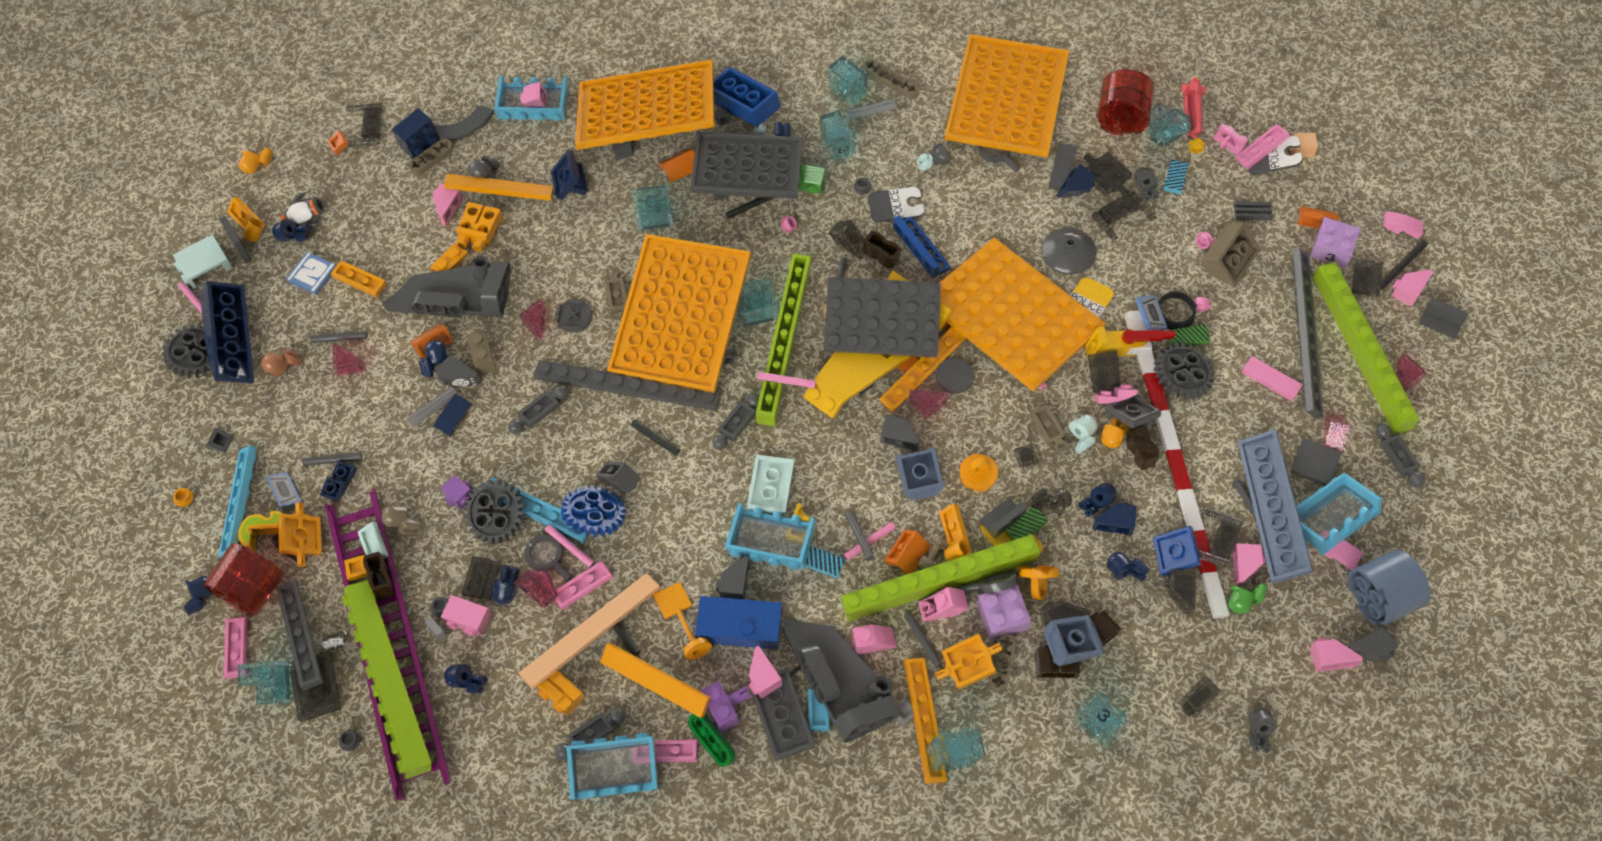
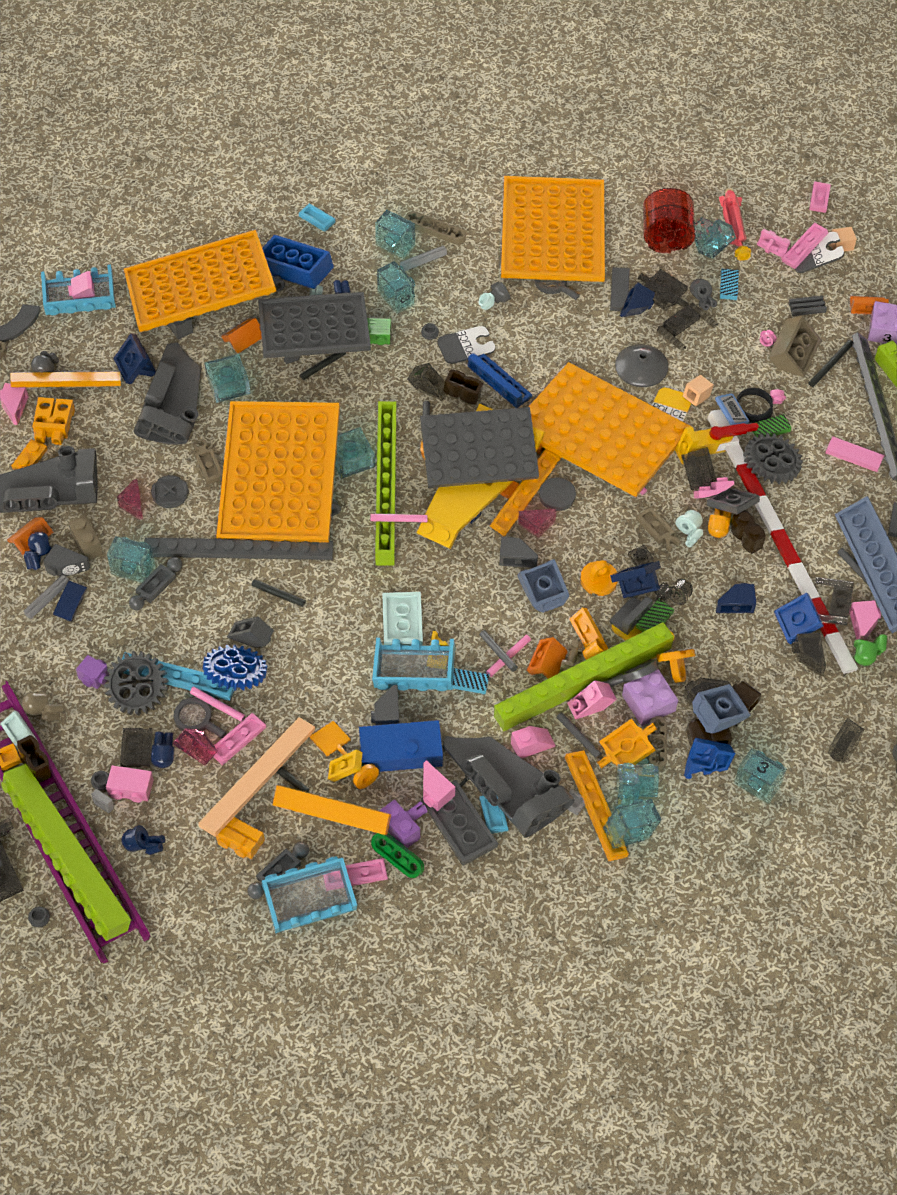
camera: 15 degrees left, 5 degrees down
dark grey plate [712,393,760,450] -> none
bright pink plate [781,216,797,233] -> none
dark blue piece [1078,483,1117,517] -> none
dark blue piece [1106,552,1150,582] -> none
none -> clear light blue brick [107,536,155,583]
none -> dark grey panel [133,342,201,445]
none -> medium azure tile [299,203,336,232]
none -> yellow plate [328,749,362,782]
none -> dark blue bracket [610,561,661,598]
none -> clear light blue brick [616,763,659,806]
none -> light nougat brick [683,375,714,406]
none -> blue slope [684,738,736,779]
none -> pearl dark grey bar [808,340,854,387]
none -> bright pink plate [809,181,831,213]

